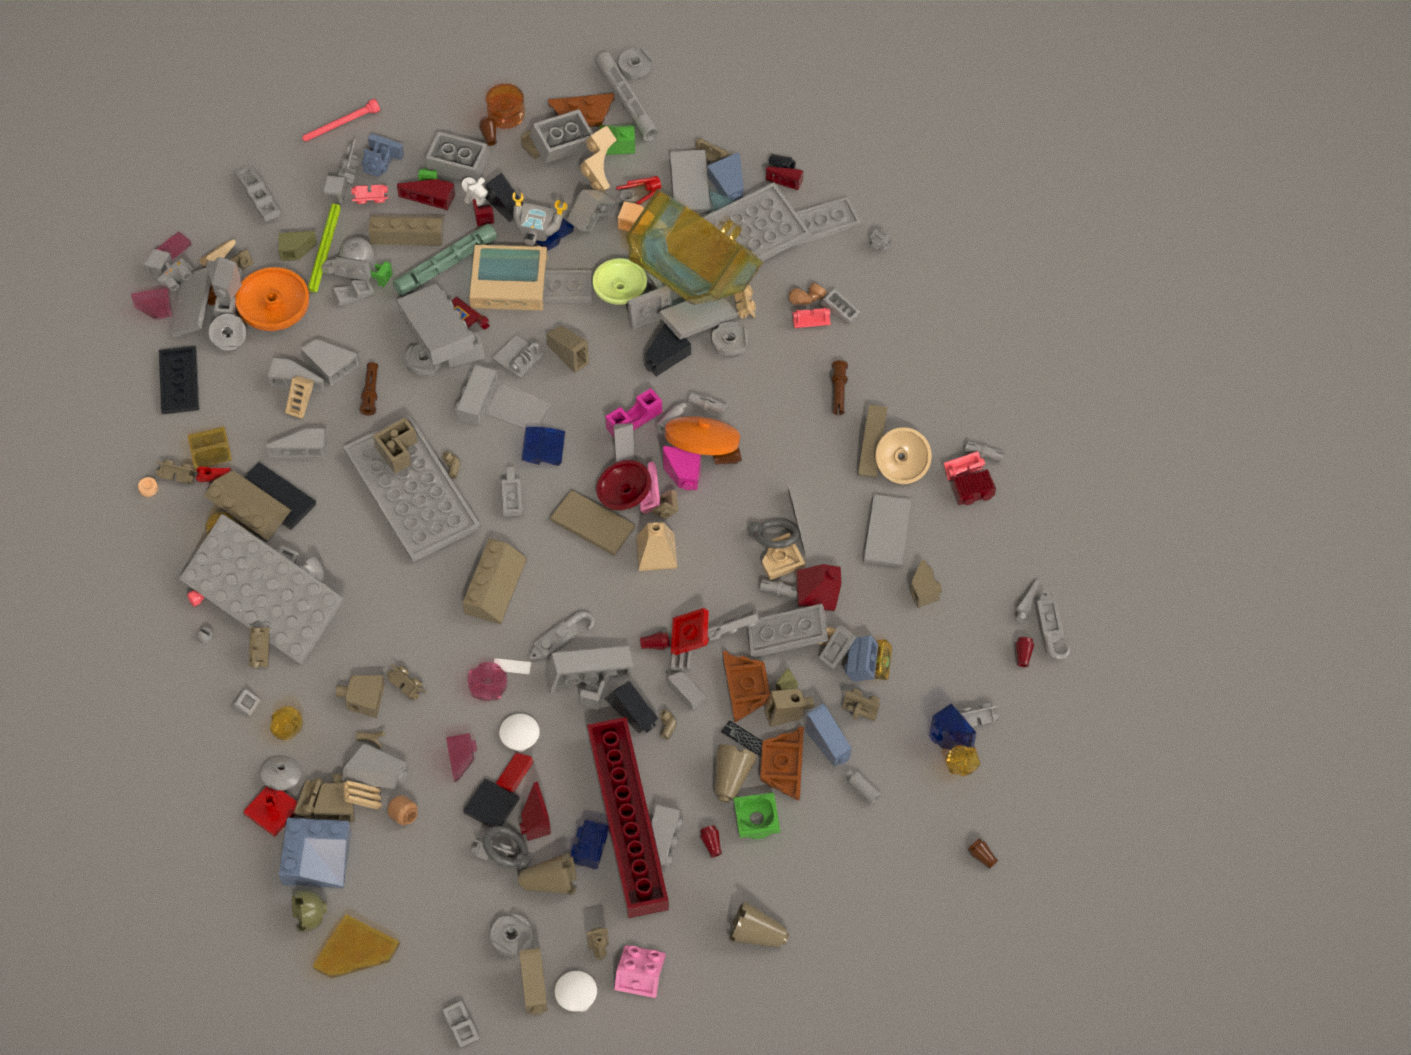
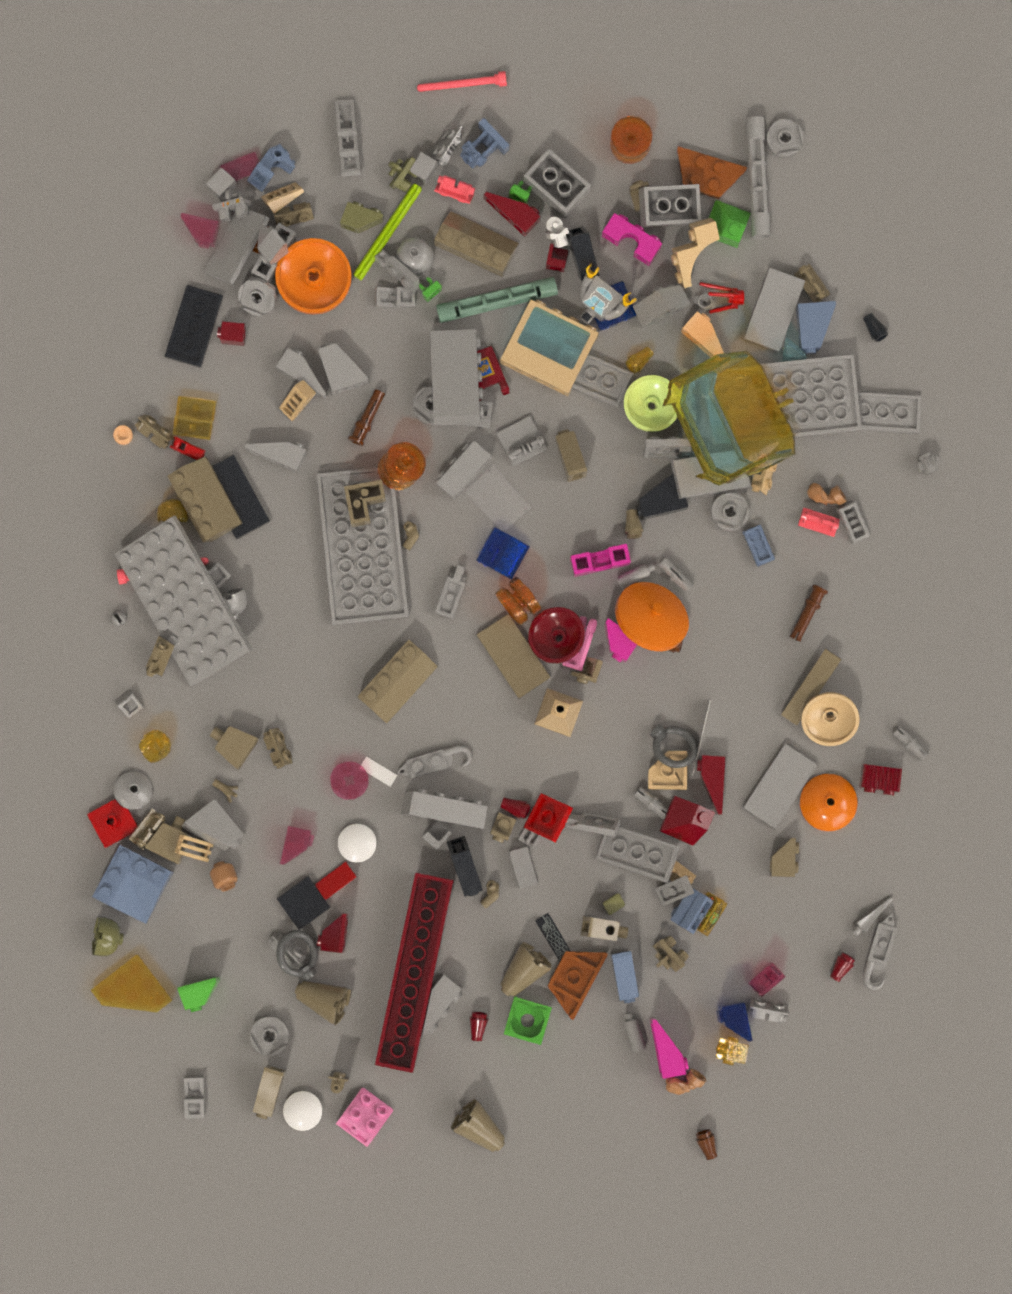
camera: 20 degrees right, 25 degrees up
reddish brown cone [479,118,497,146] -> none
clear blue brick [571,820,609,869] -> none
light grey slope [614,423,635,463] -> none
dark orange wing [722,651,770,722] -> none
dark red slope [766,166,804,190] -> none
coral hinge [944,451,985,481] -> none
none -> bright green slope [177,977,220,1012]
none -> dark red brick [217,321,246,346]
none -> sand blue tile [247,144,295,192]
none -> clear orange wheel [378,442,426,490]
none -> olive hips [388,157,417,192]
none -> dark tan bracket [490,813,516,843]
none -> clear orange wheel [495,576,542,626]
none -> dark pink arch [602,213,662,266]
none -> clear yellow cone [625,347,654,373]
none -> dark tan cone [625,509,643,539]
none -> dark pink slope [650,1018,689,1079]
none -> medium nougat arm [665,1069,707,1095]
none -> dark red slope [697,755,725,815]
none -> sand blue plate [742,524,775,567]
none -> clear pink slope [748,962,786,997]
none -> orange dish [799,774,858,831]

